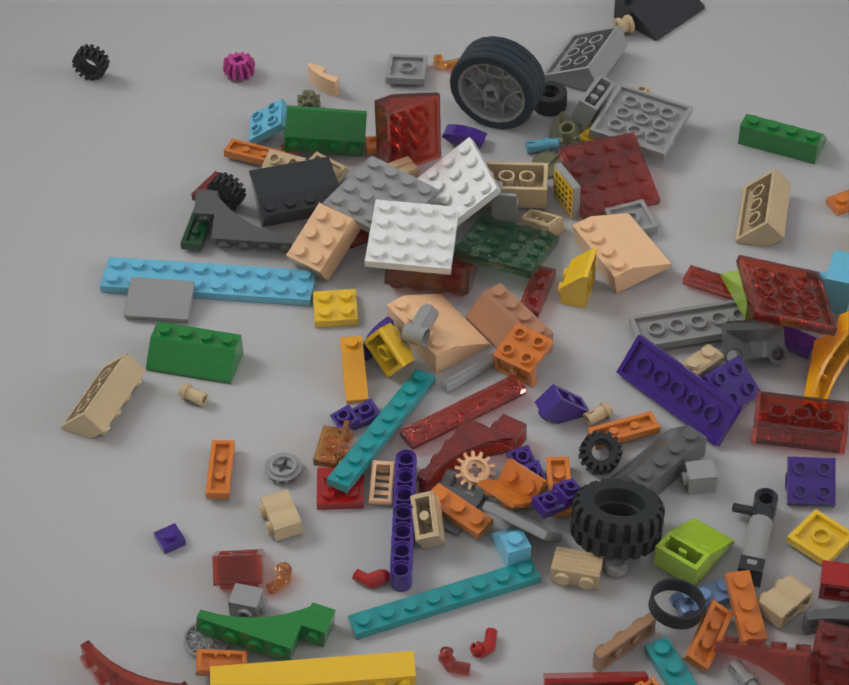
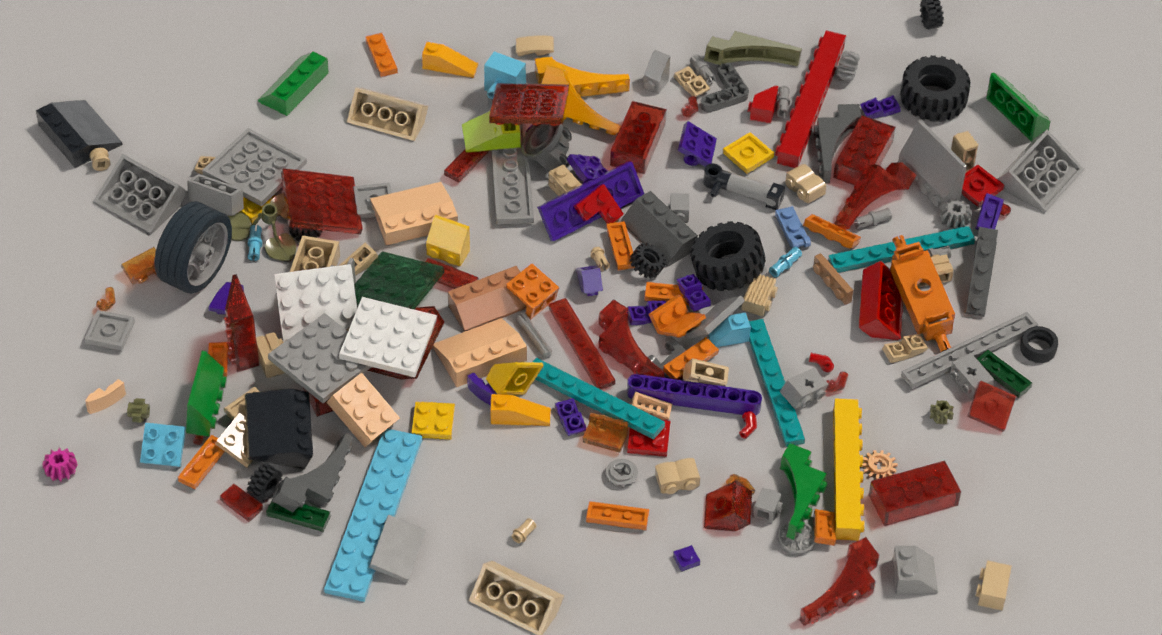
camera: 85 degrees left, 5 degrees up
black tyre [72,44,110,81] -> none
green slope [146,321,244,384] -> none
light grey piece [401,303,439,347] -> none
light nougat gear [454,451,496,490] -> none
tile [553,163,581,220] -> none
black tyre [648,578,706,630] -> none
lime slope [654,518,735,586] -> none
orange plate [724,570,767,645] -> none
none -> red plate [574,184,624,224]
none -> medium azure pin [769,247,802,277]
none -> light grey brick [780,368,829,409]

